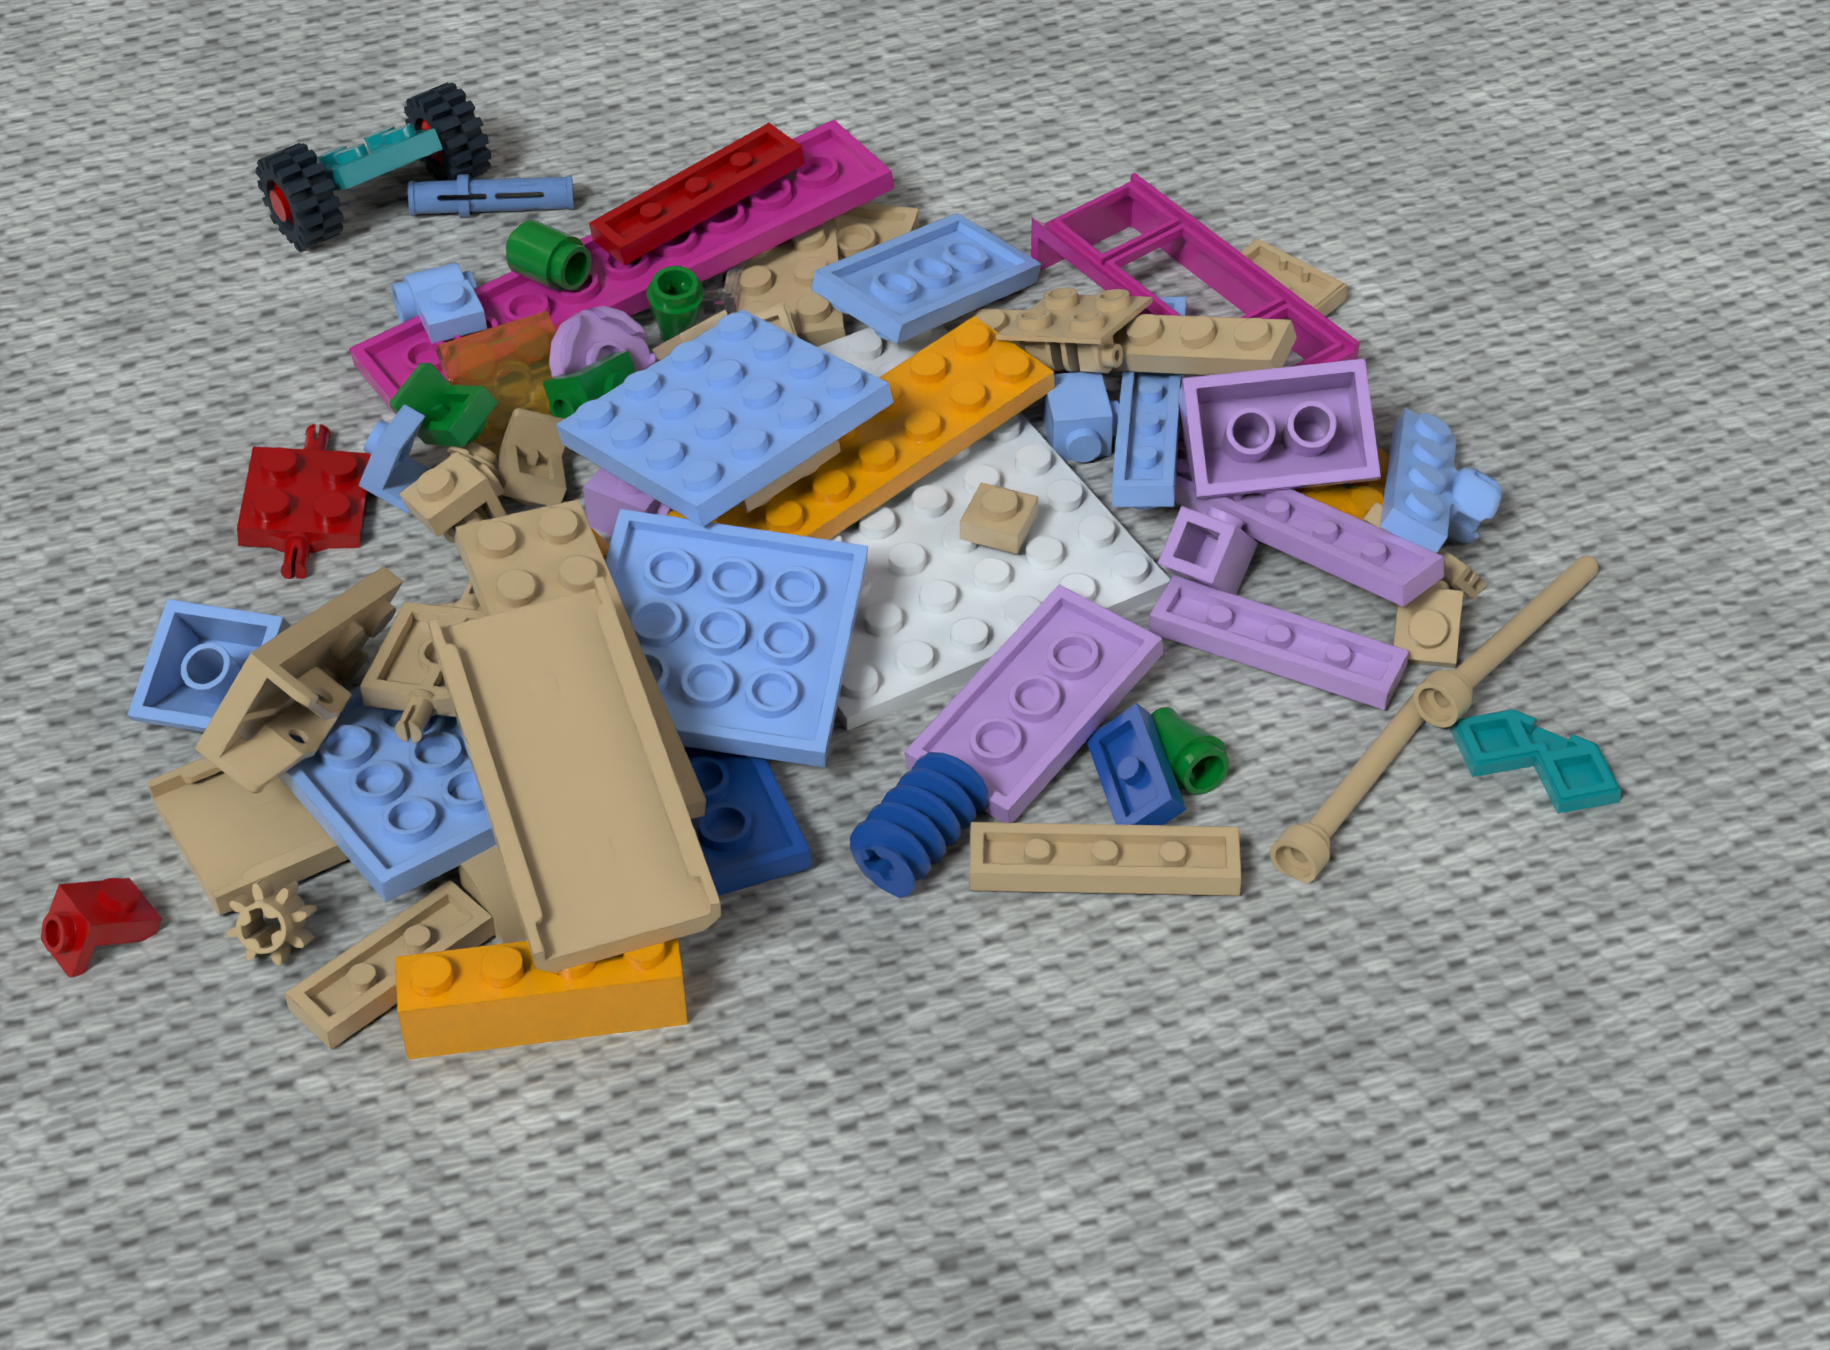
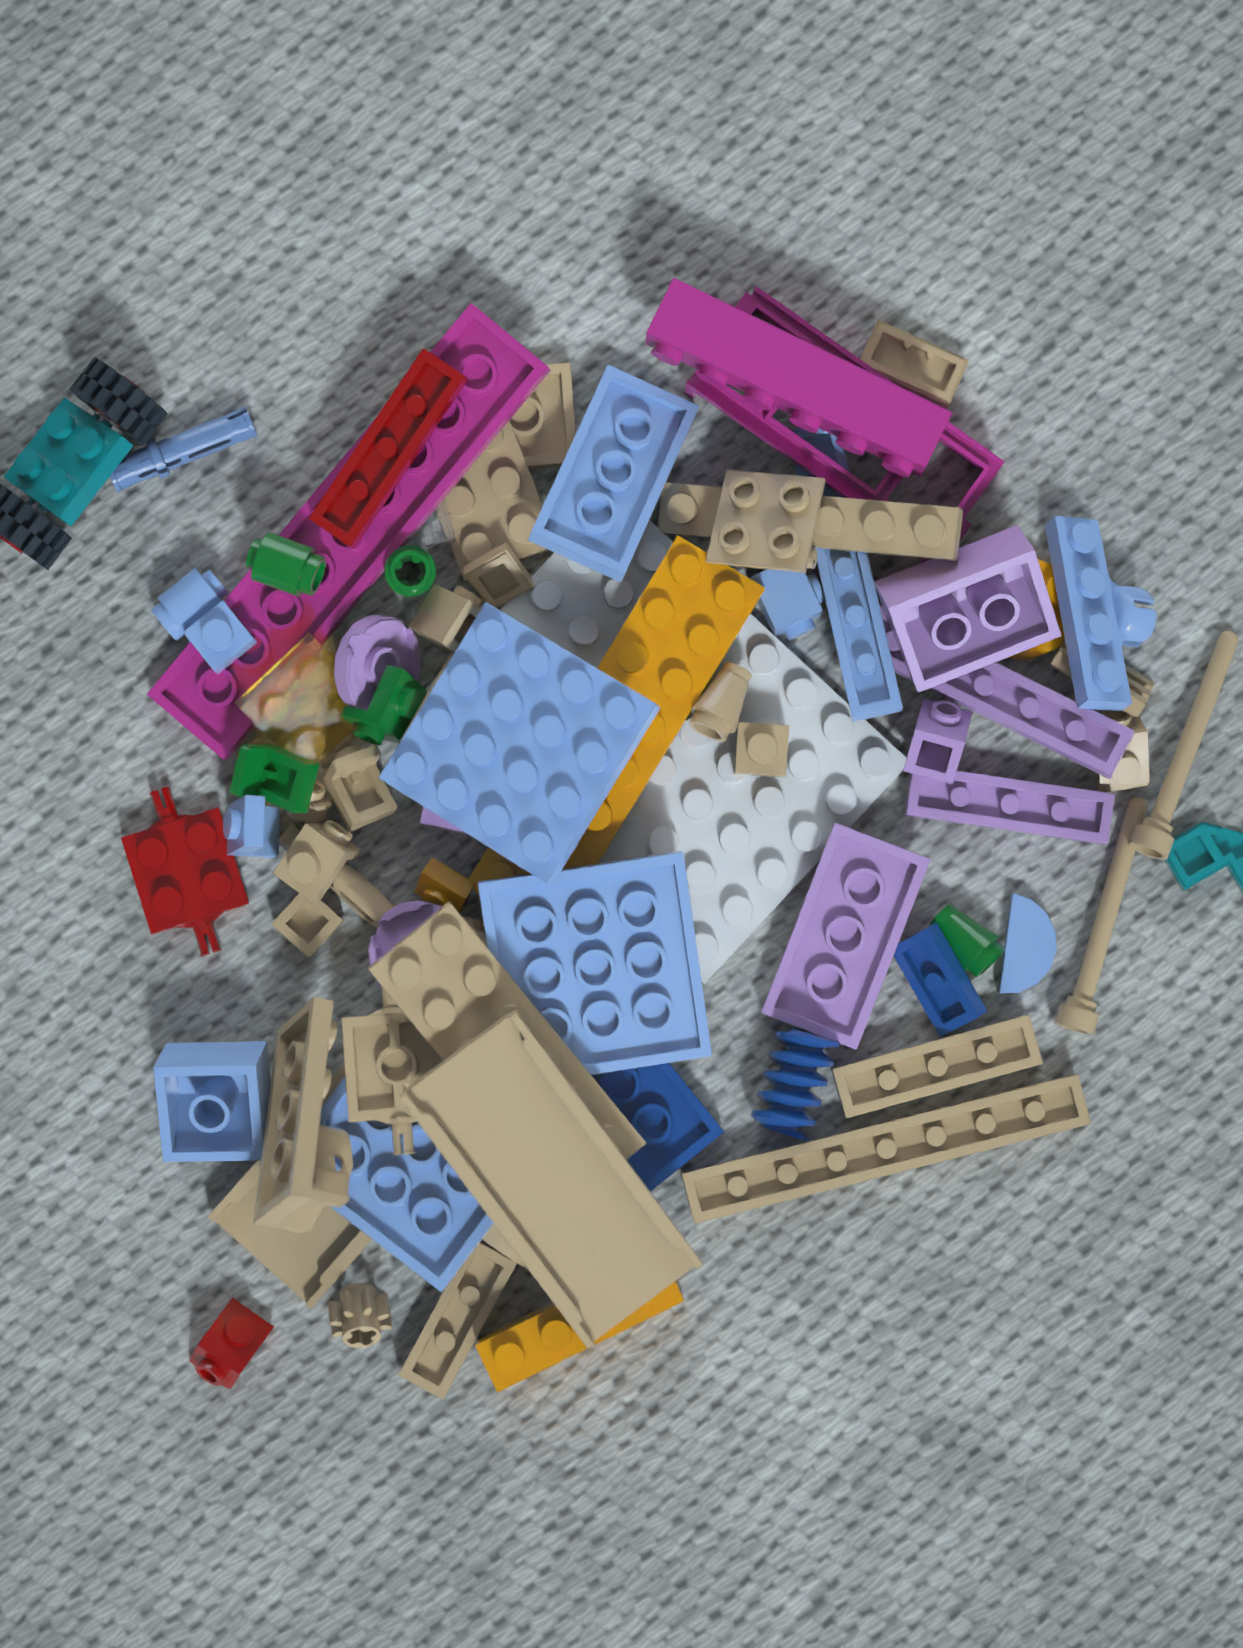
camera: 20 degrees left, 40 degrees up
none -> tan plate [271,893,345,958]
none -> dark pink brick [646,277,953,478]
none -> tan plate [682,1074,1091,1224]
none -> tan cone [689,662,752,742]
none -> light blue tile [998,893,1057,994]

